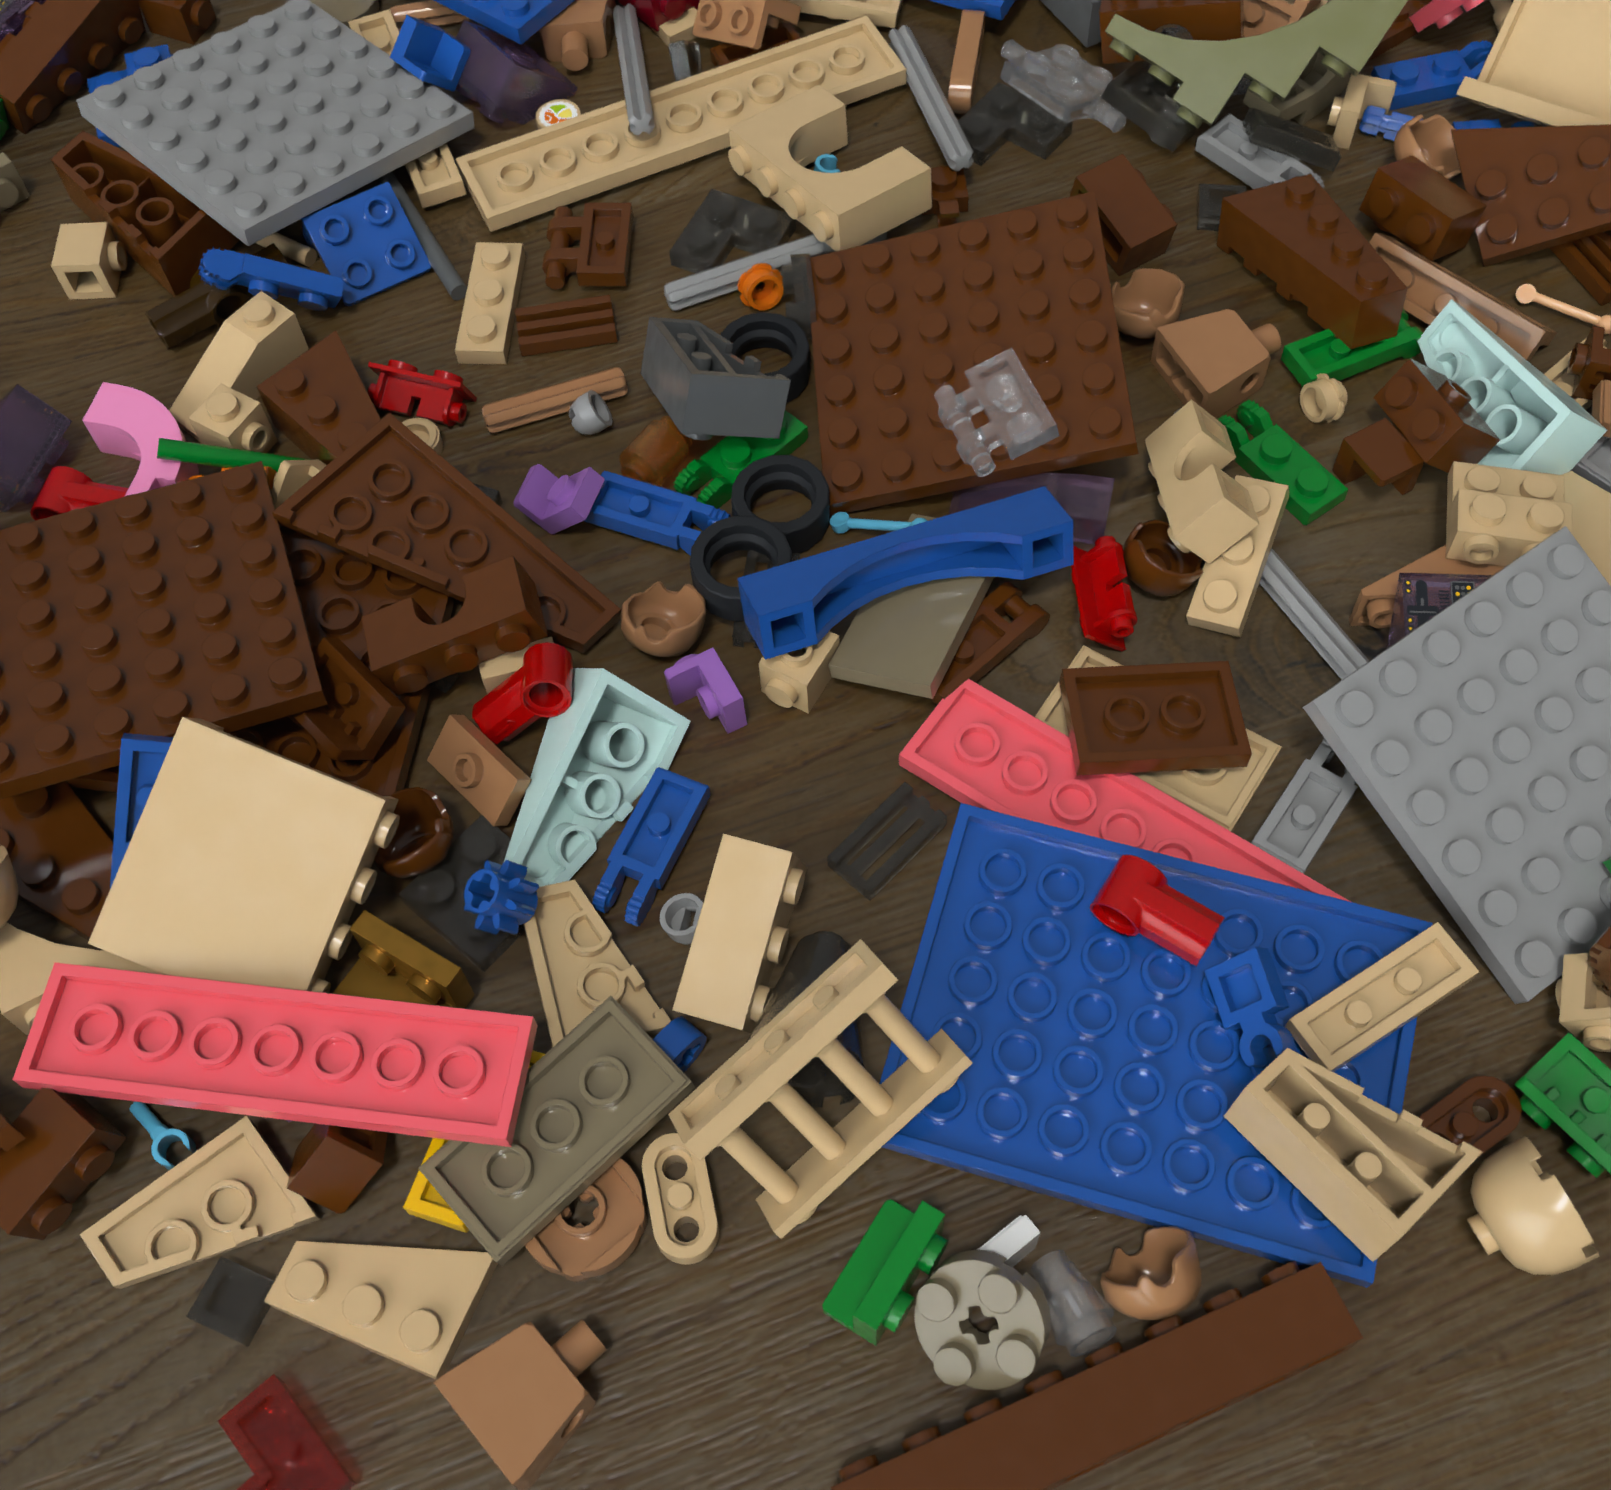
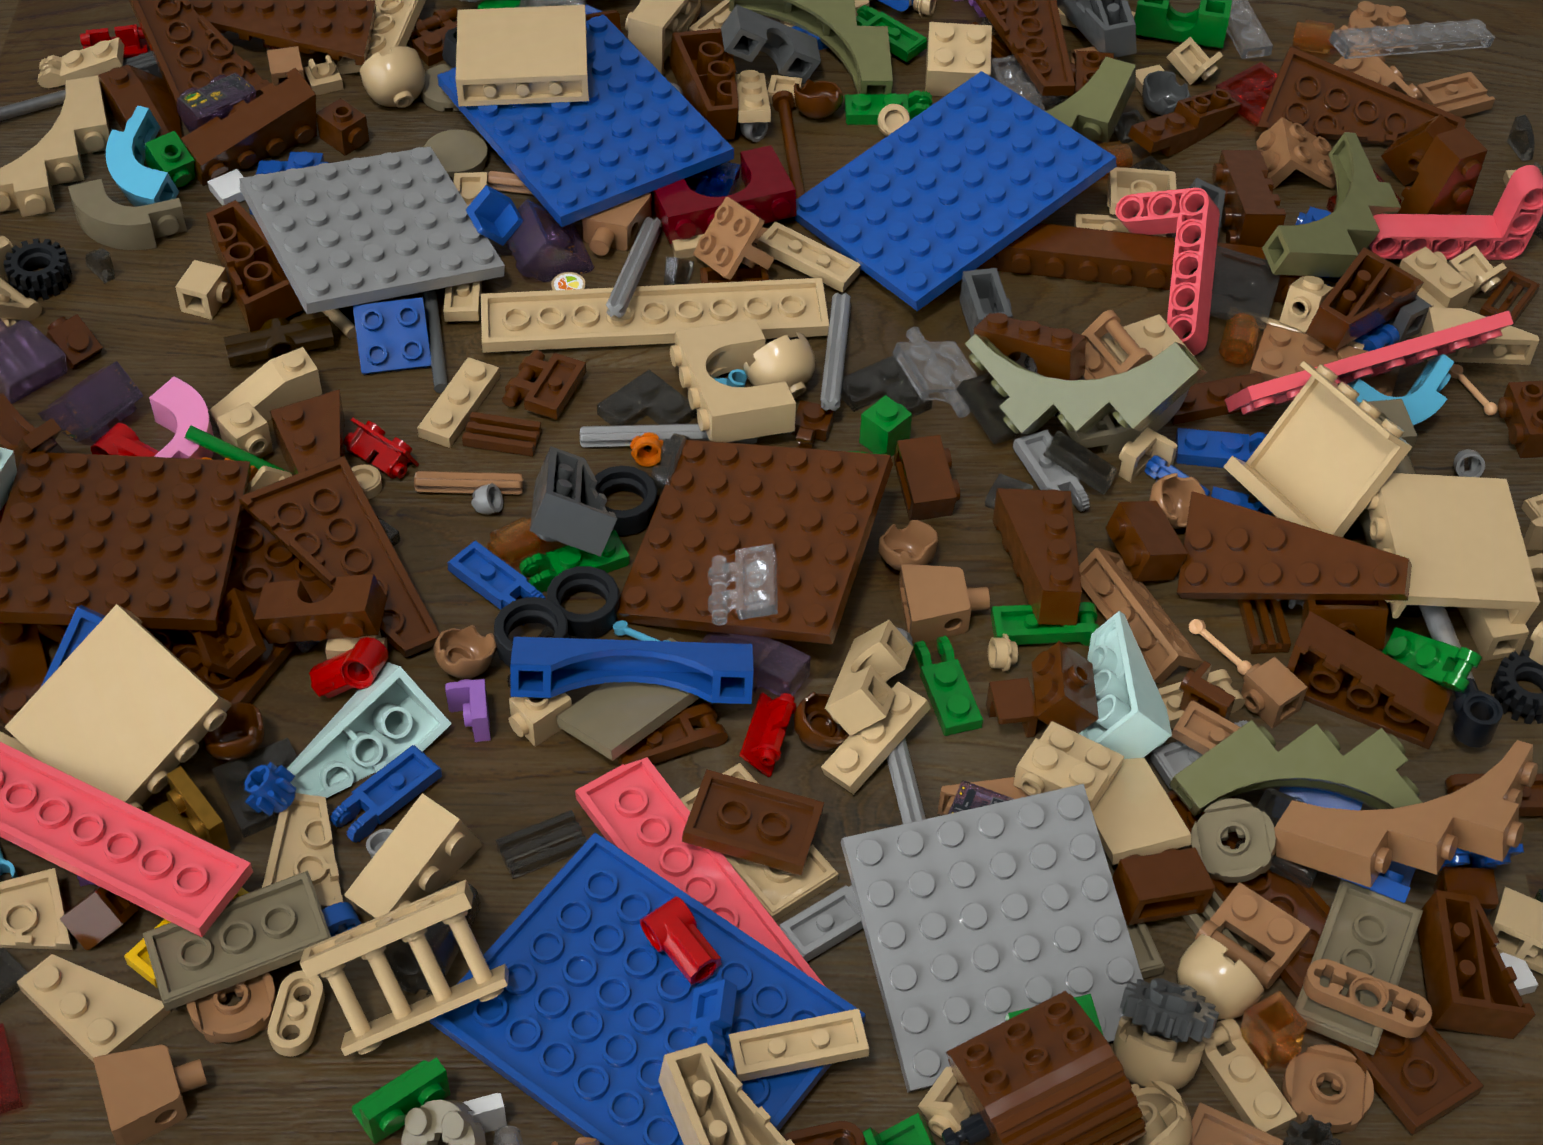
camera: 15 degrees right, 10 degrees down
blue hinge [198,247,344,311] -> none
medium nougat plate [427,714,531,826] -> none
medium lavender bracket [513,464,605,535] -> none
medium nougat beam [948,9,985,115] -> none
none -> white tile [207,169,245,206]
none -> tan cylinder [743,332,815,398]
none -> green brick [859,395,912,457]

